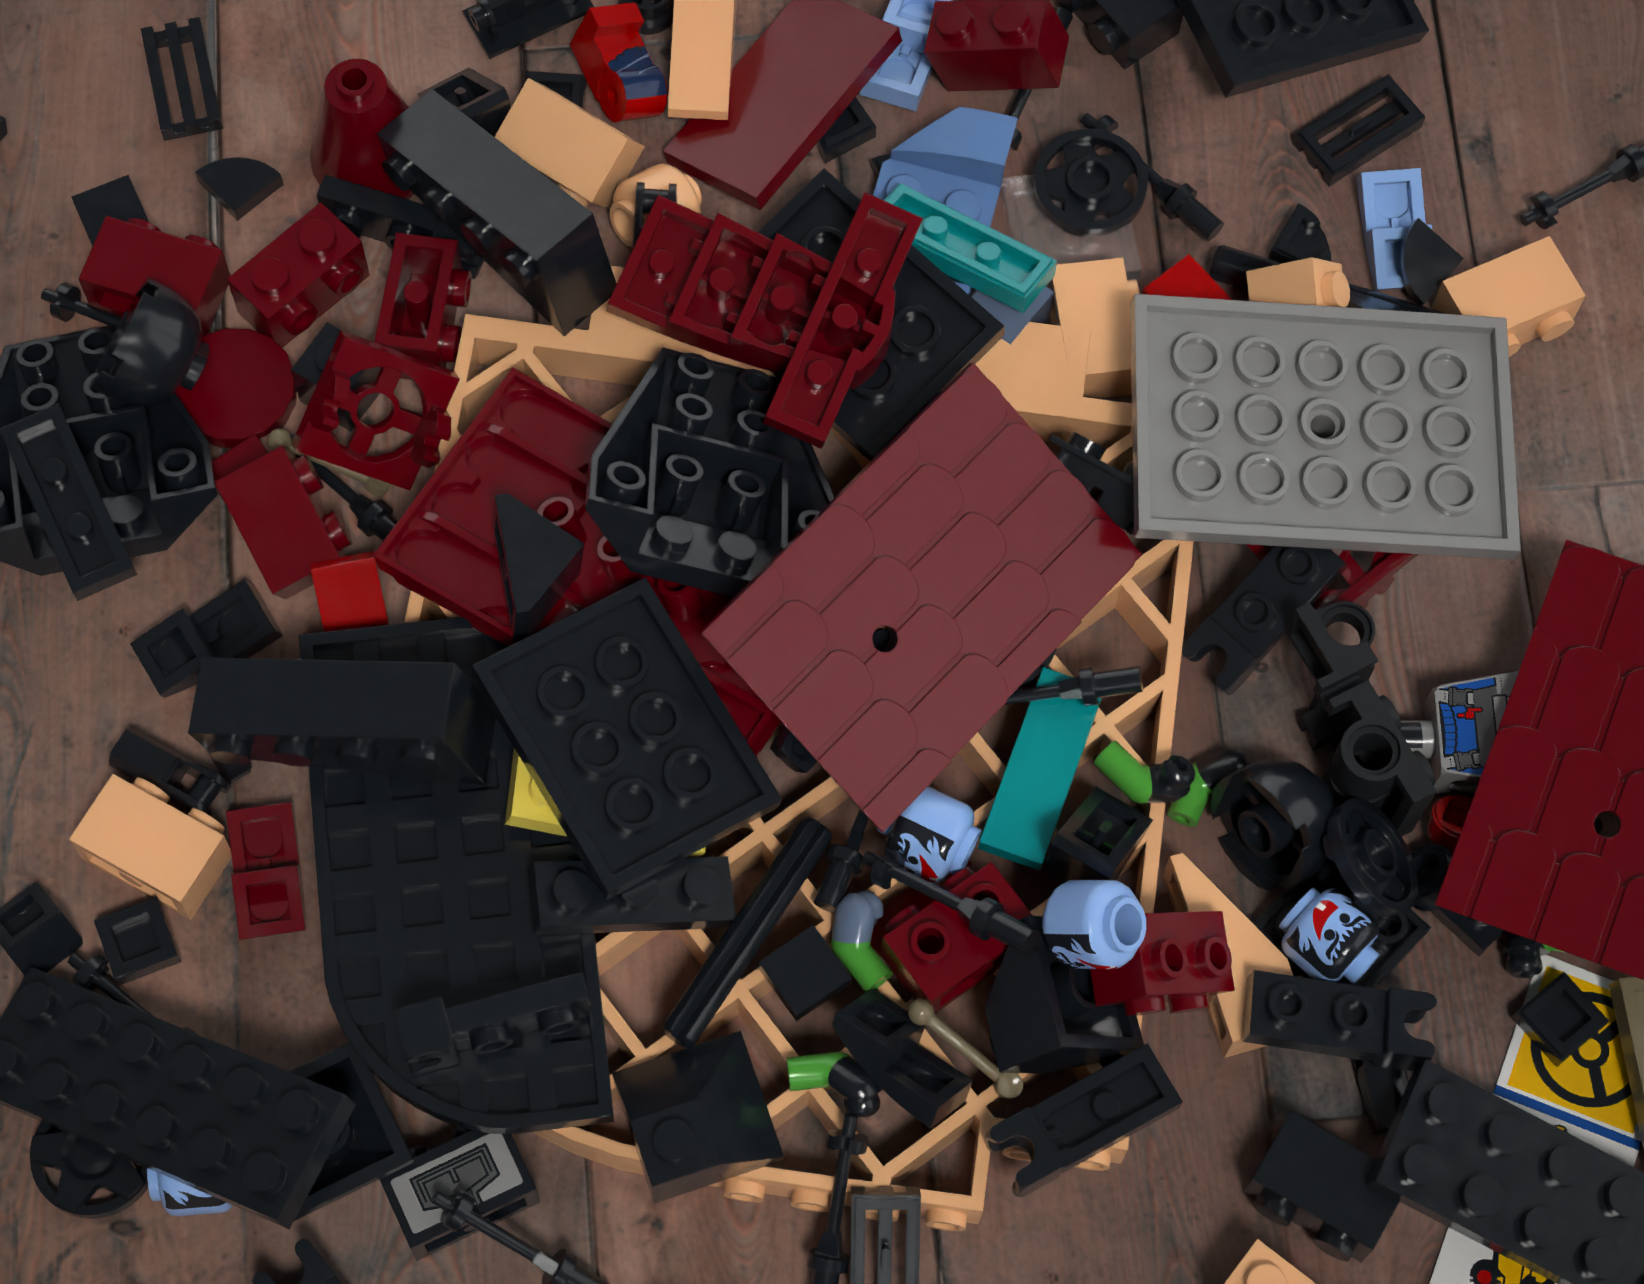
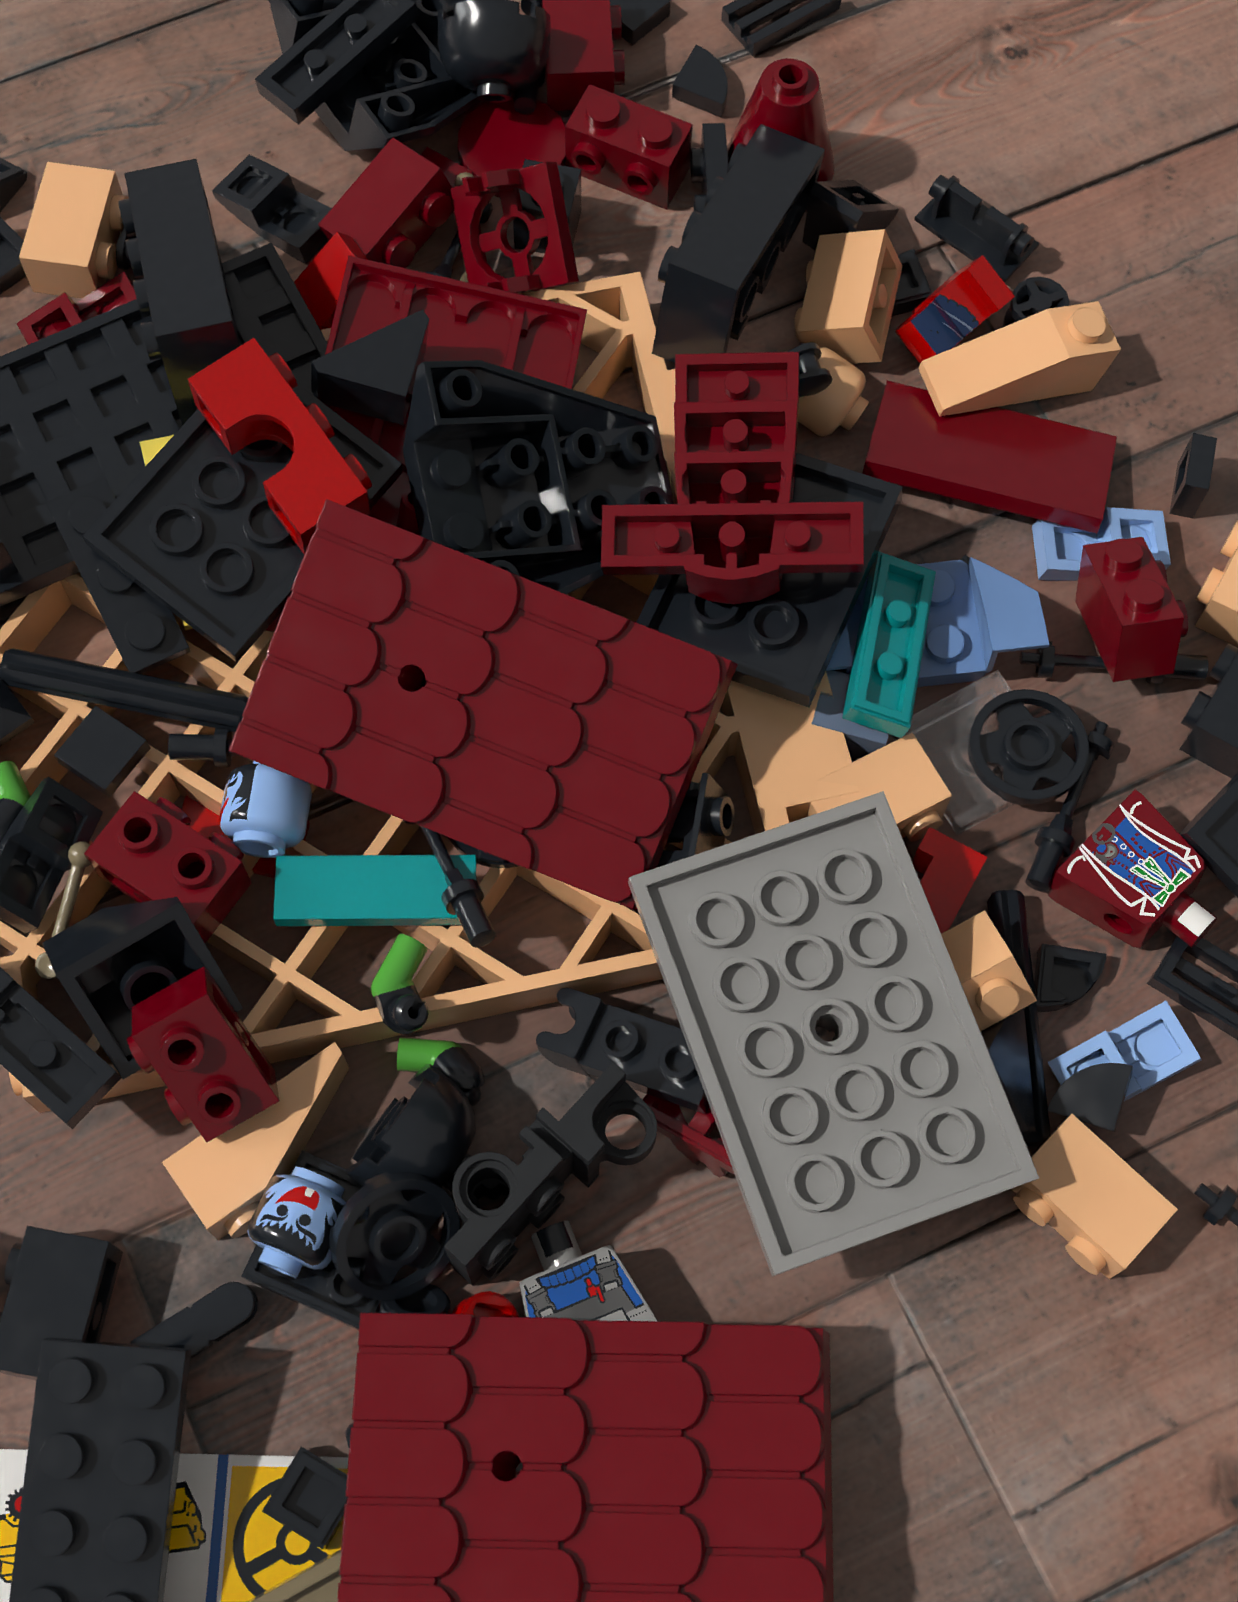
camera: 70 degrees right, 0 degrees up
dark red brick [374,232,472,380] -> none
black tile [817,97,876,164] -> none
arm [831,890,893,992] -> none
black piece [862,847,1039,955] -> none
light blue head [1042,880,1146,969] -> none
black slope [1044,786,1153,883] -> none
black plate [1243,970,1437,1071] -> none
none -> red arch [188,338,372,555]
none -> dark red torso [1048,789,1217,948]

